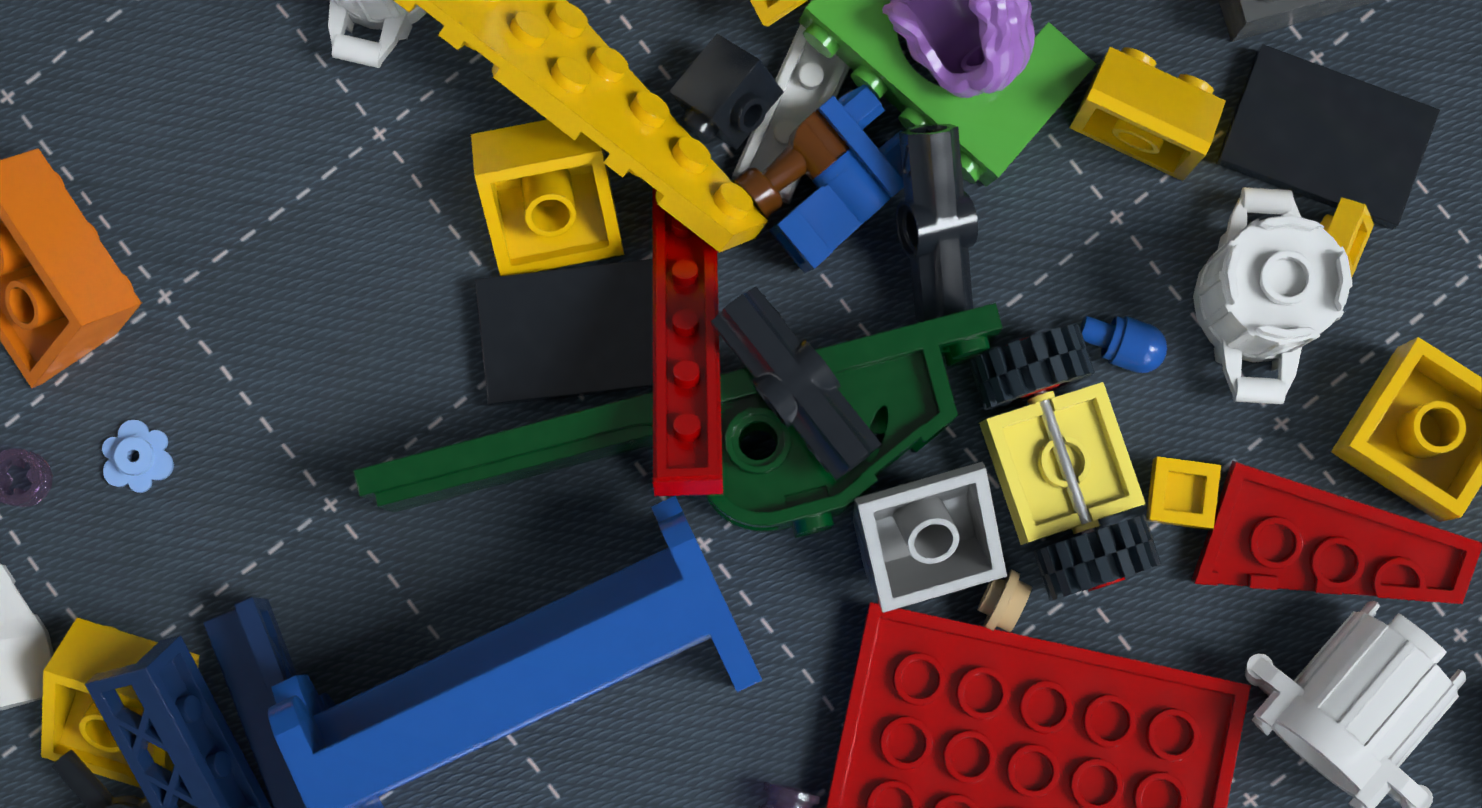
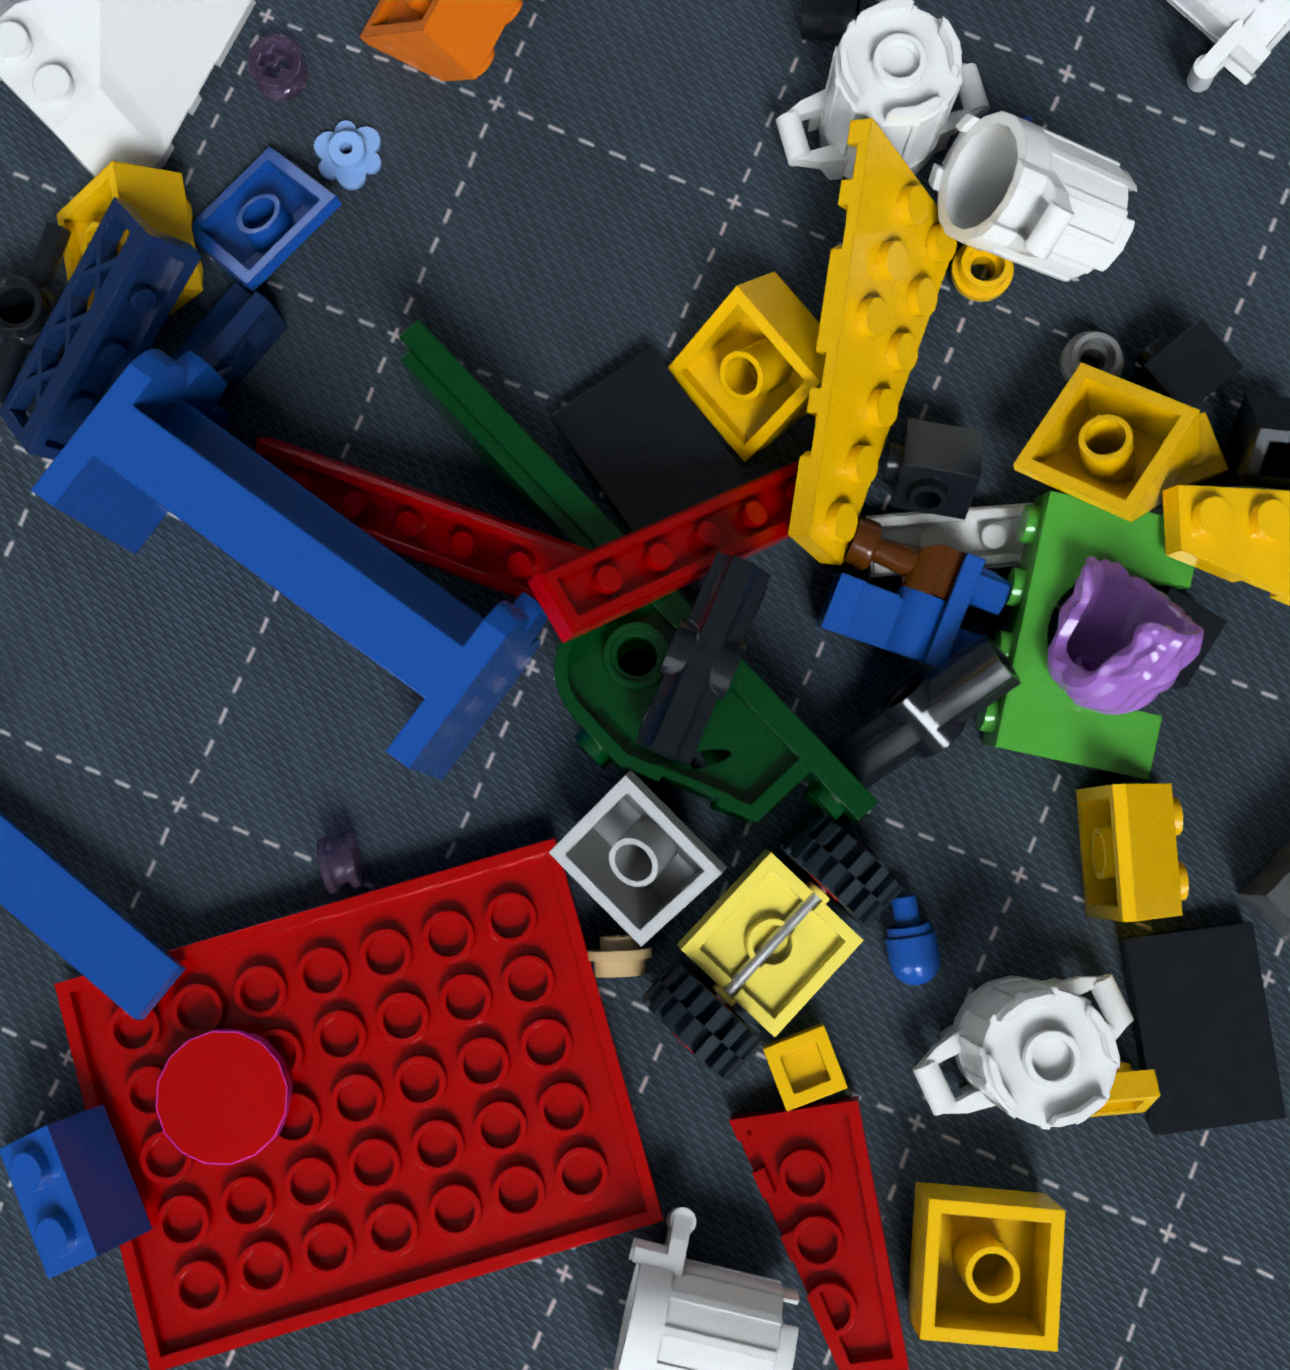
camera: 60 degrees right, 0 degrees up
none -> blue slope [191,146,342,292]
none -> red tile [255,437,589,602]

